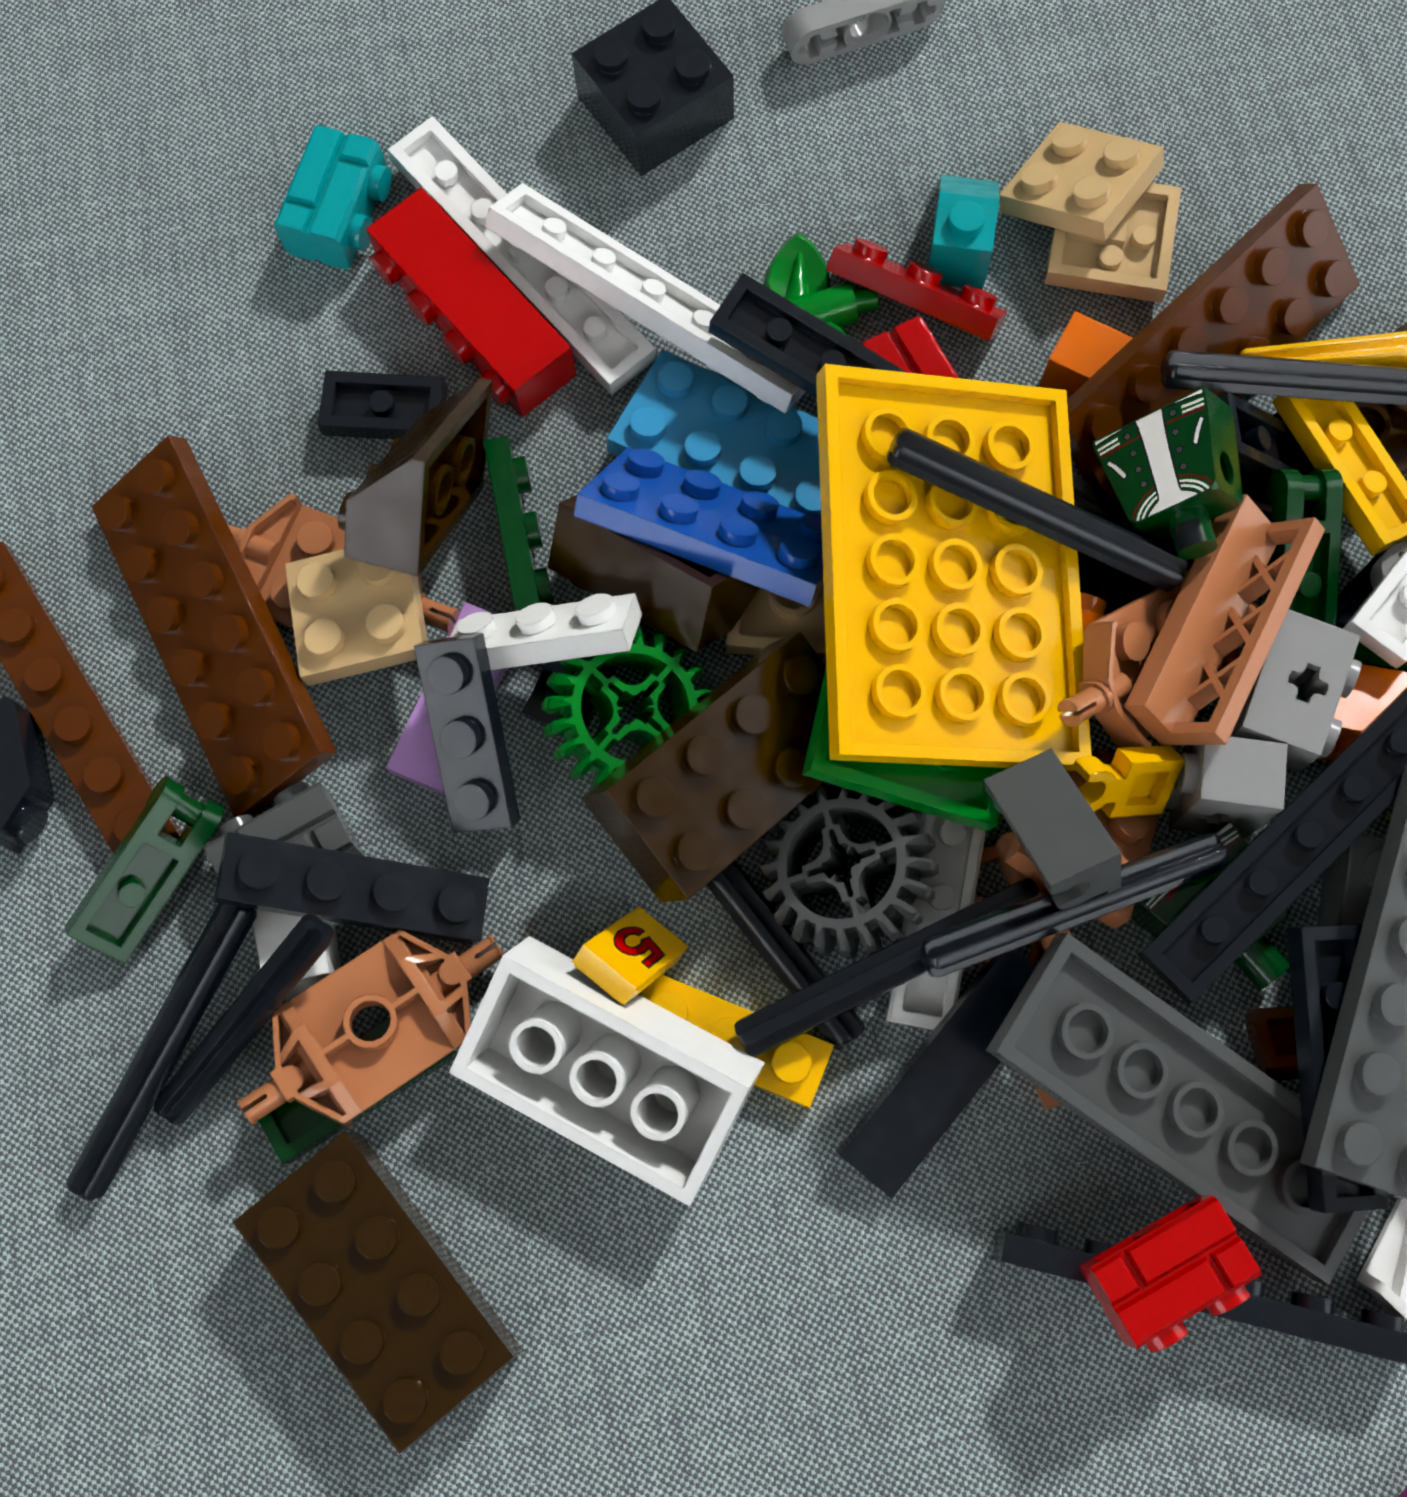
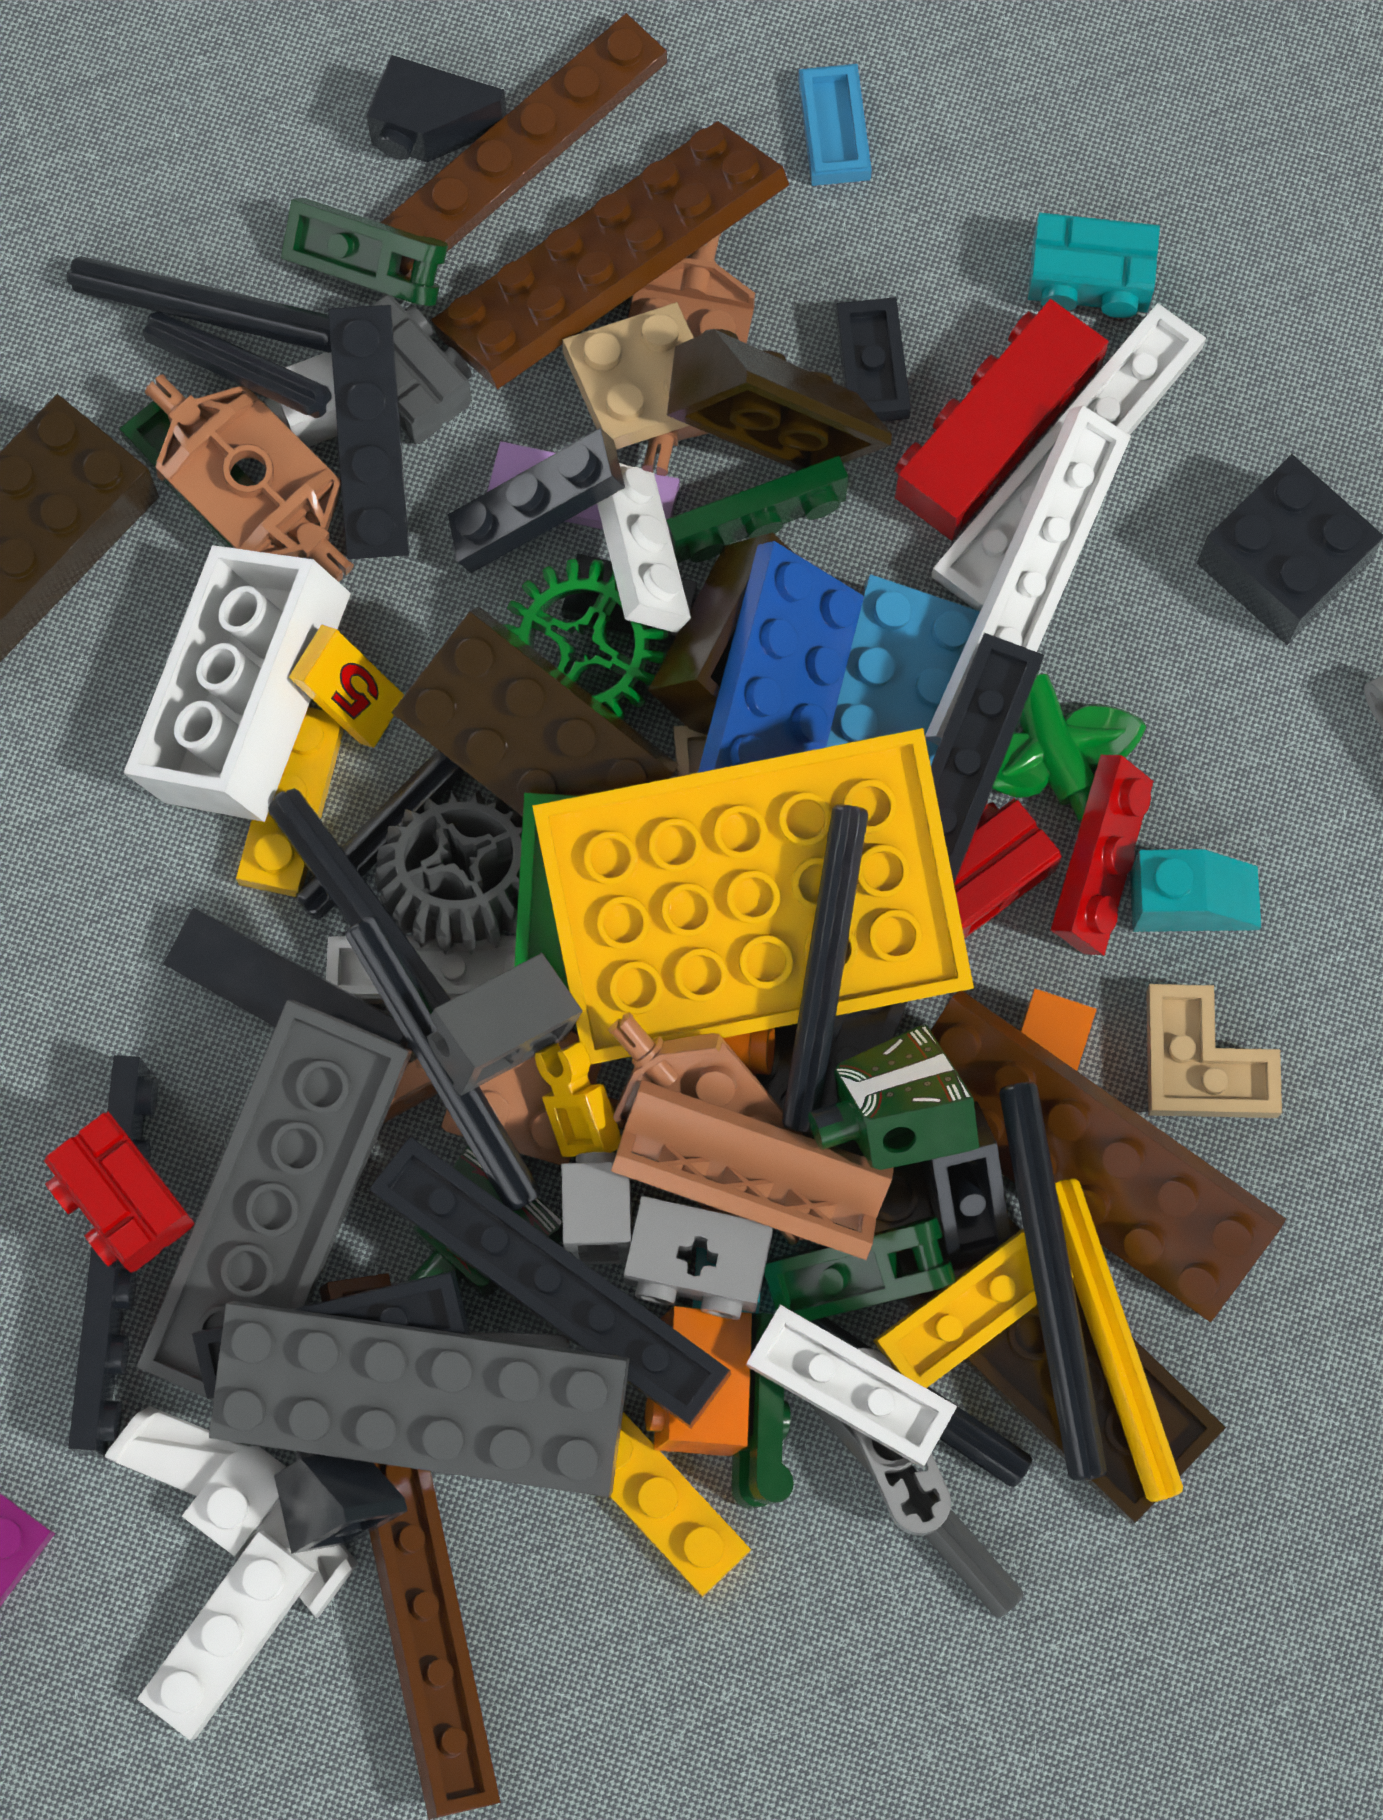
camera: 75 degrees right, 0 degrees up
tan plate [999,122,1164,242] -> none
none -> dark azure tile [798,64,872,186]

